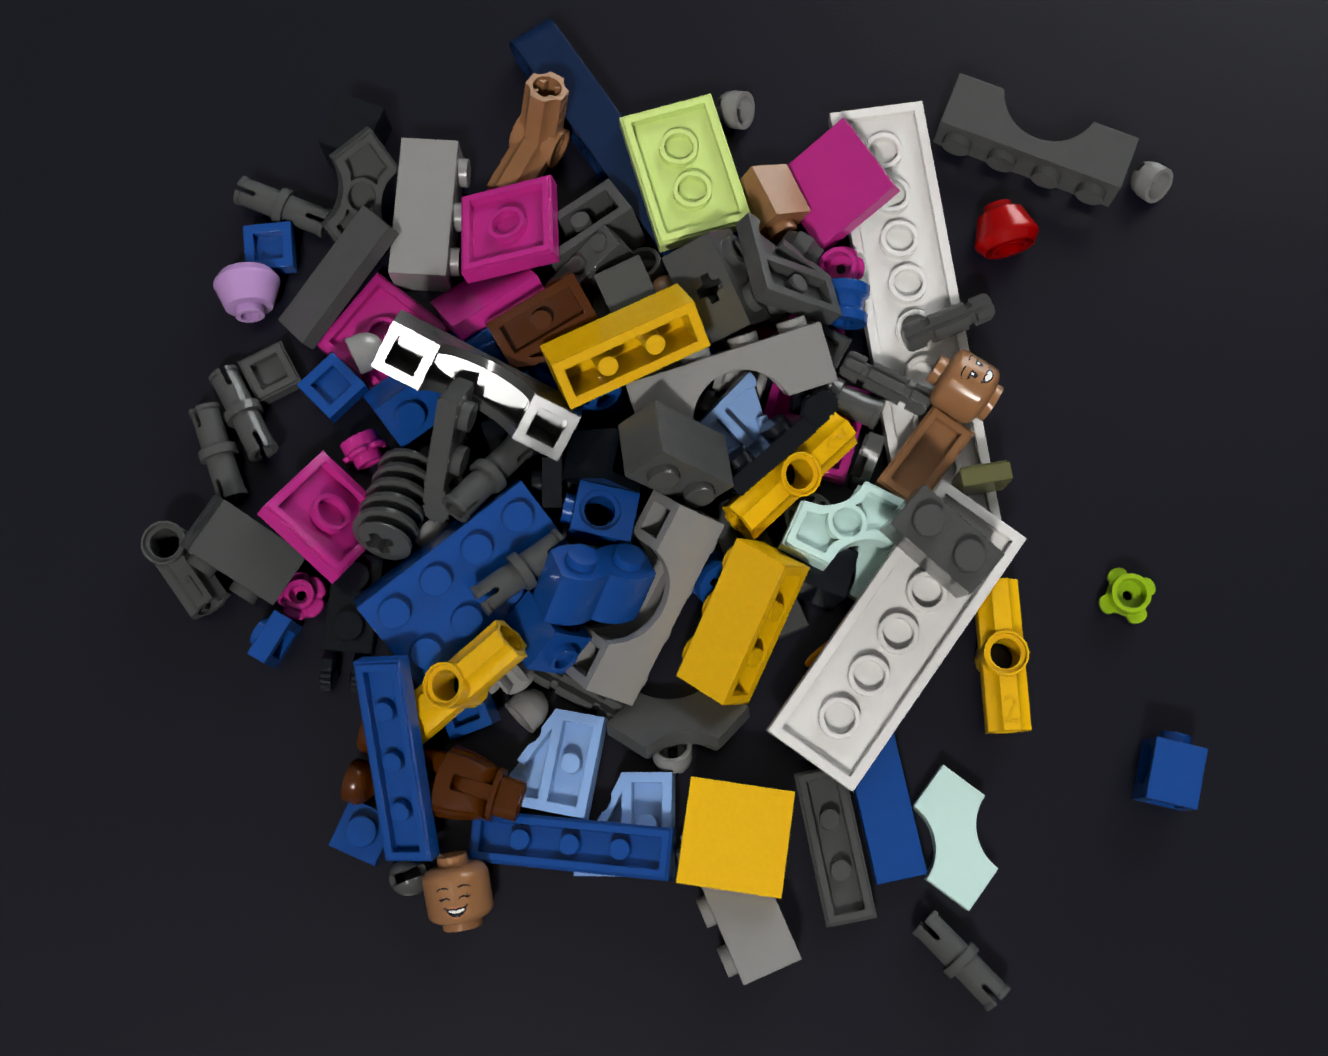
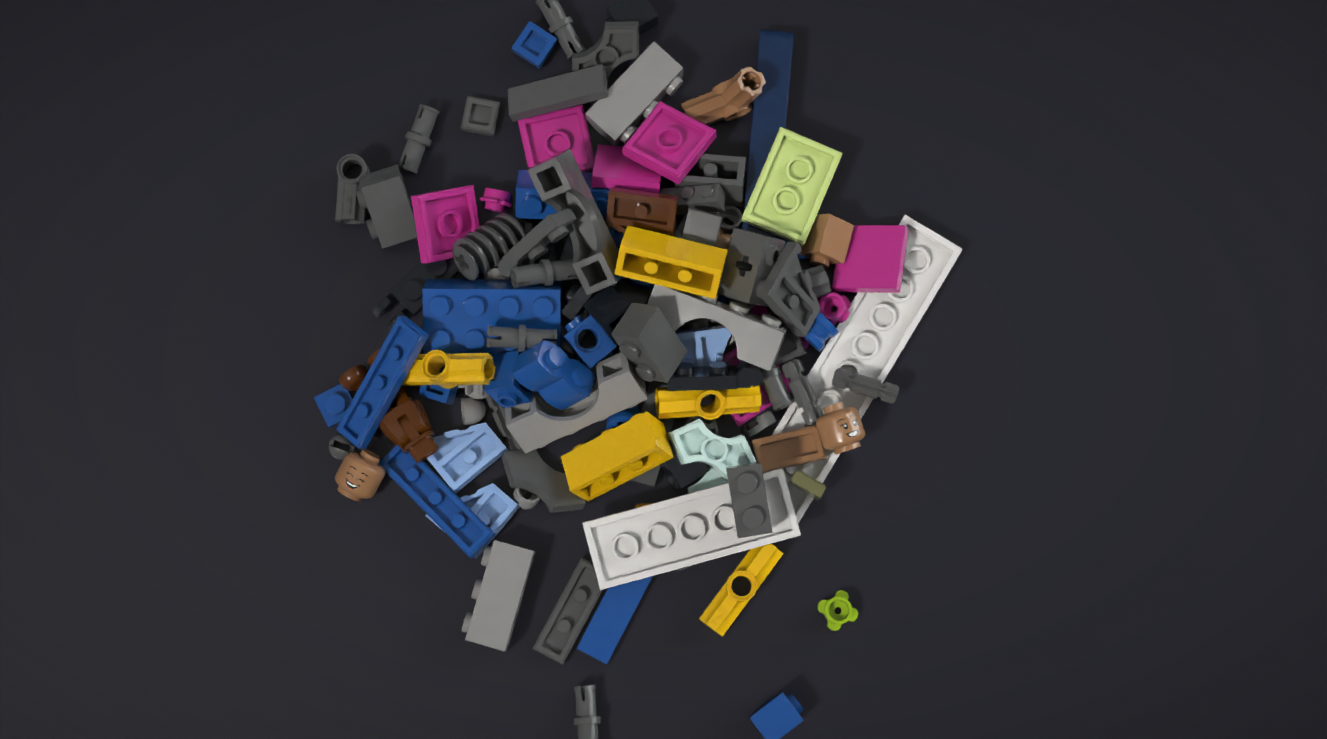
camera: 35 degrees right, 5 degrees up
dark grey pin [209,364,279,462] -> none
lavender cone [213,262,281,323] -> none
blue plate [247,610,303,669] -> none
dark pink plate [277,572,326,621] -> none
blue tile [297,352,369,423] -> none
light grey hinge [344,332,382,375] -> none
yellow tile [676,776,795,899] -> none
light grey hinge [716,90,755,130] -> none
light aqua tile [912,765,999,911] -> none
dark grey arch [933,73,1139,207] -> none
red cone [974,199,1040,259] -> none
light grey hinge [1130,161,1173,203] -> none

